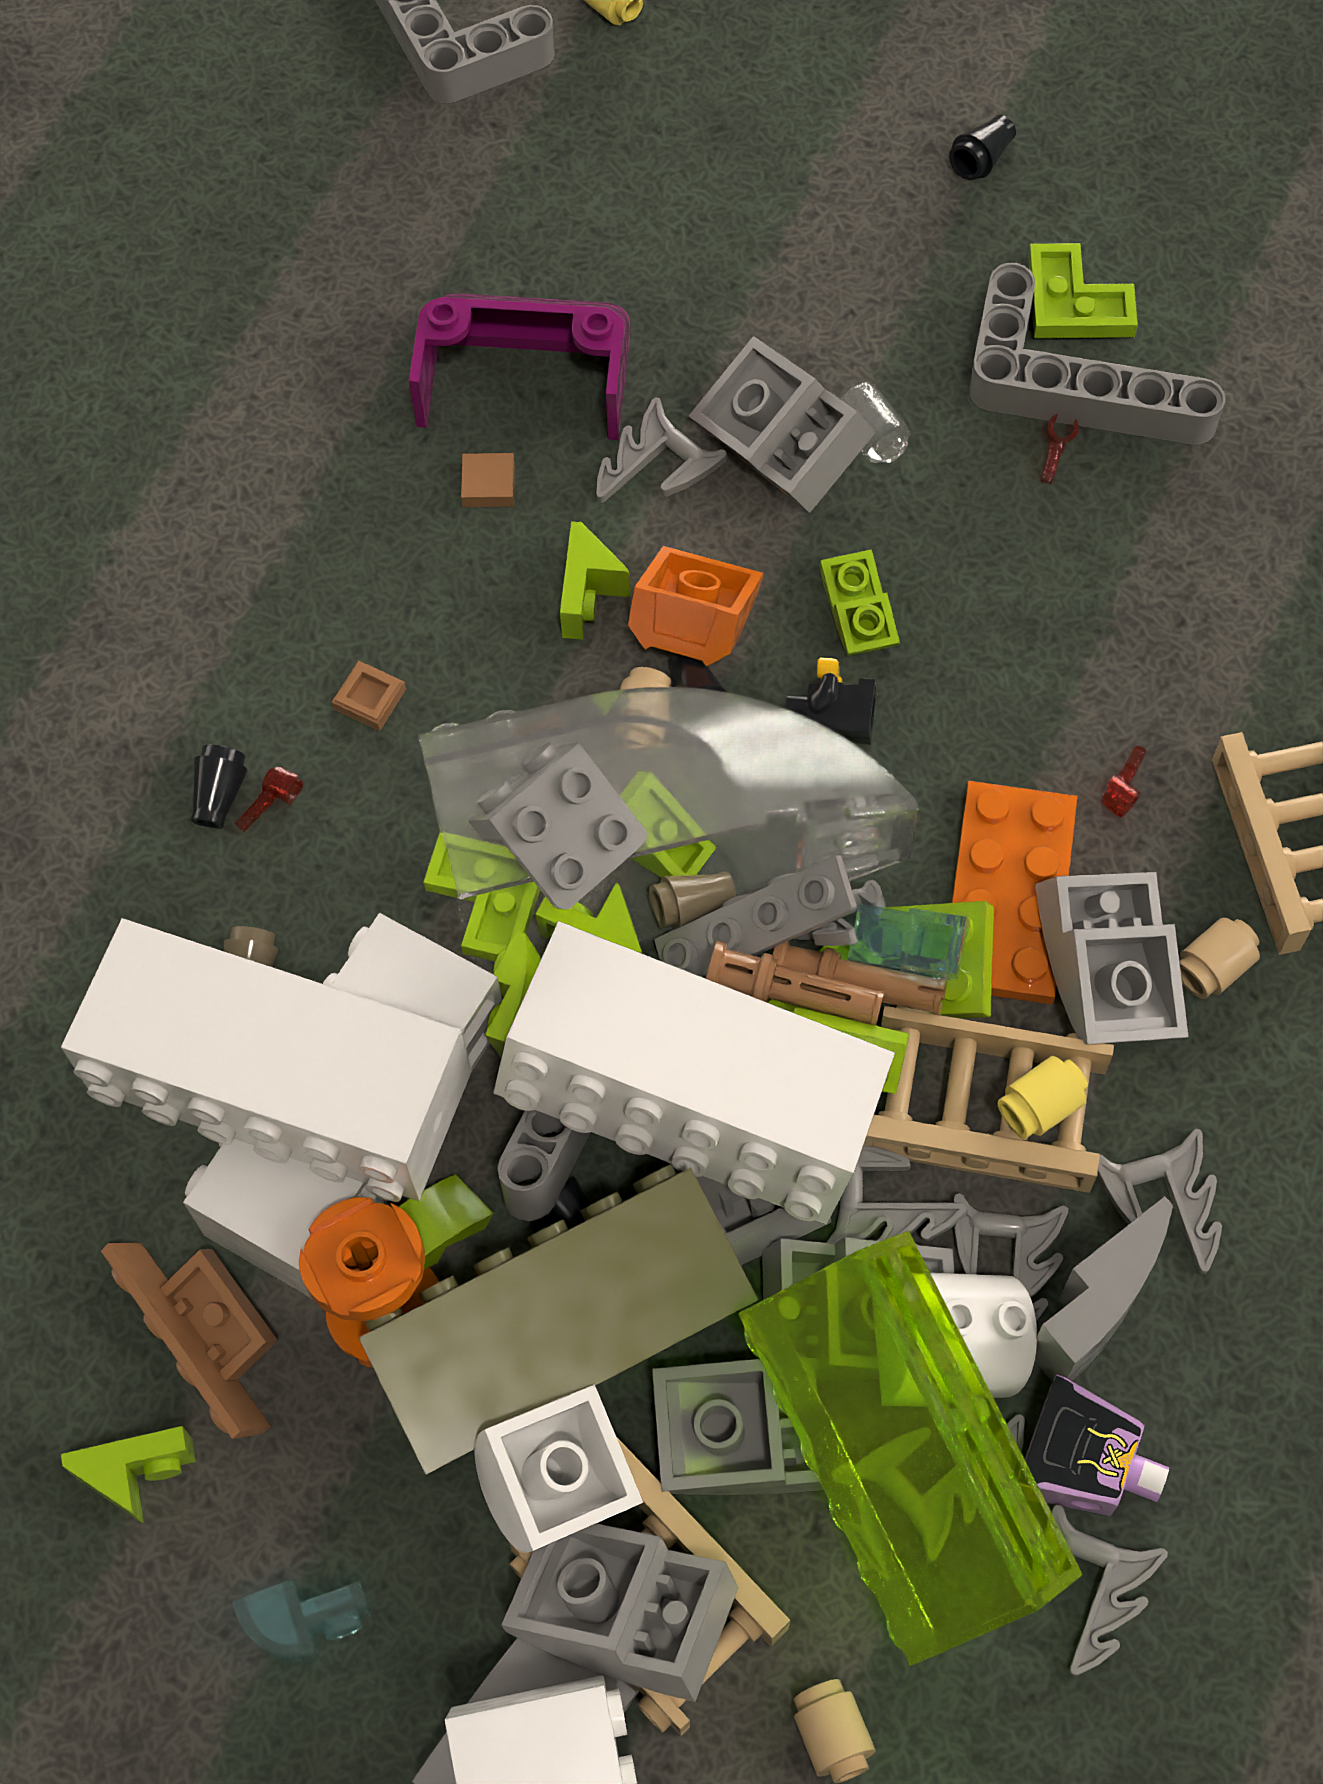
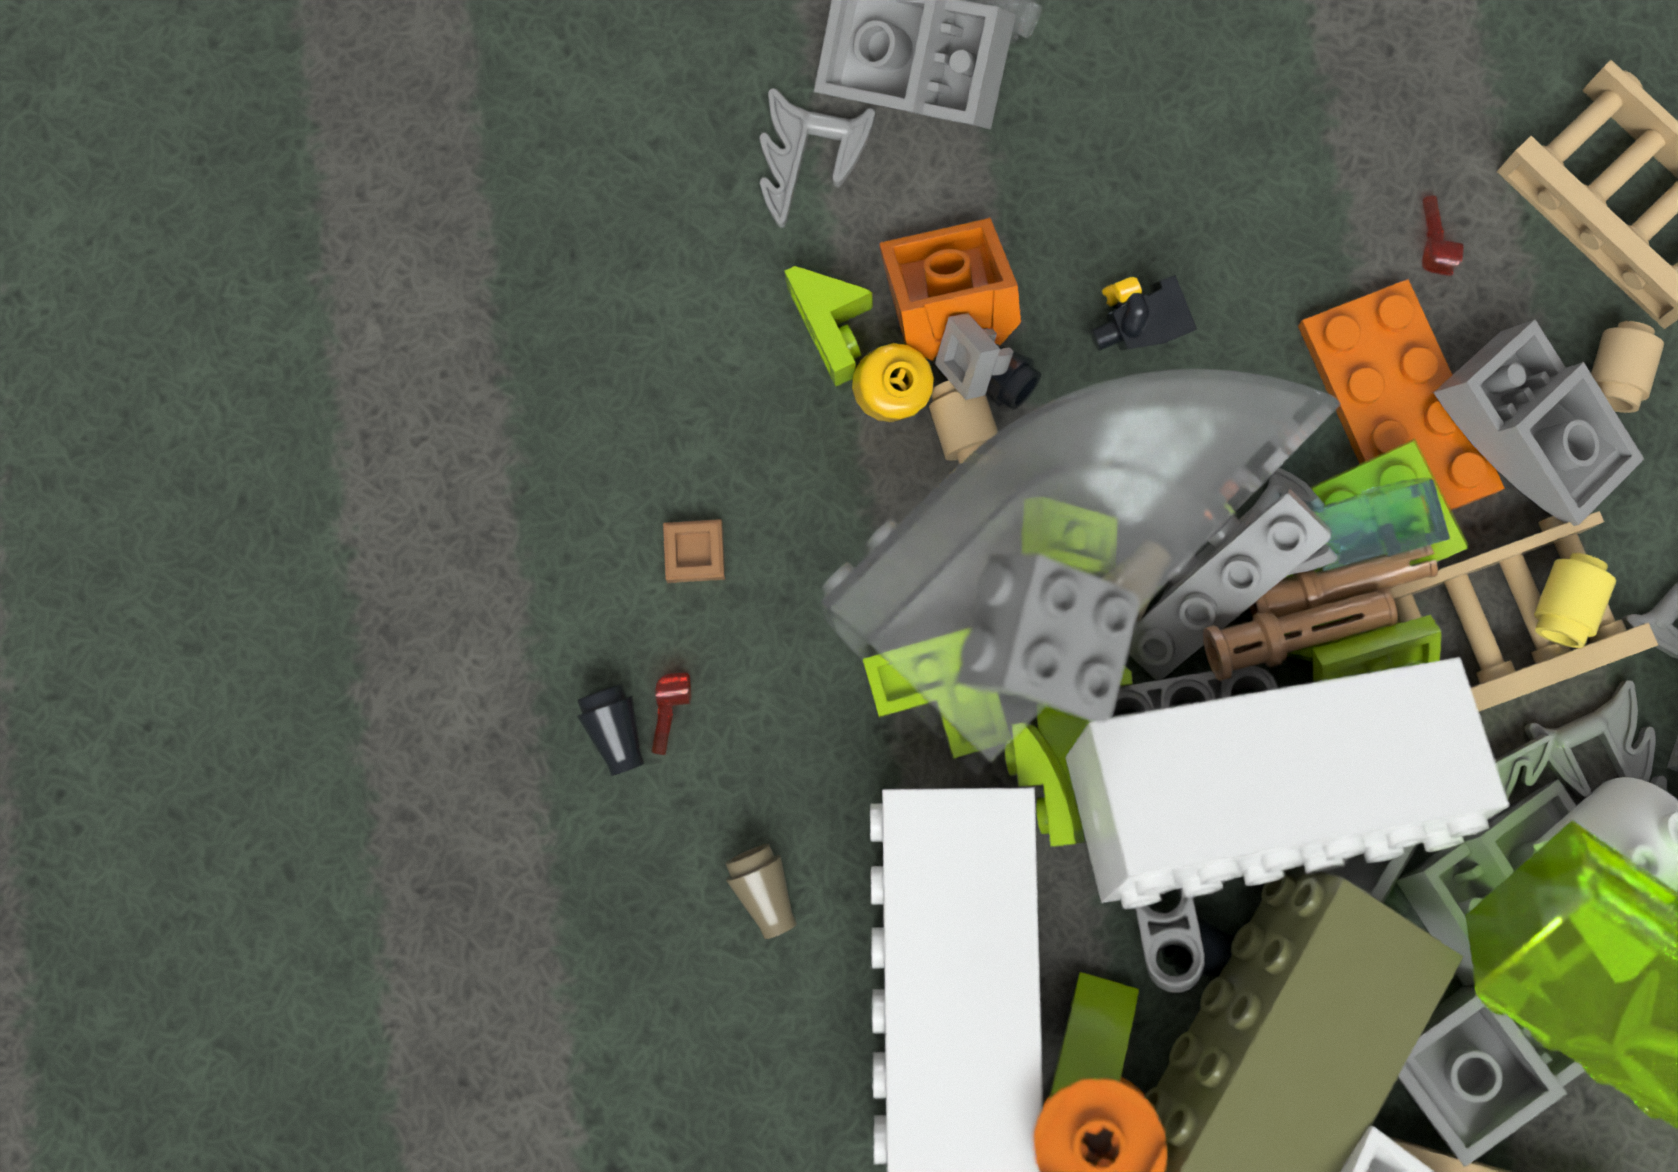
camera: 25 degrees left, 15 degrees up
white brick [61,918,472,1202] -> none
magenta windscreen [409,293,630,440] -> none
medium nougat tile [461,453,515,507] -> none
lime slope [819,549,900,657] -> none
none -> yellow head [852,343,934,422]
none -> light grey tile [935,313,1014,400]

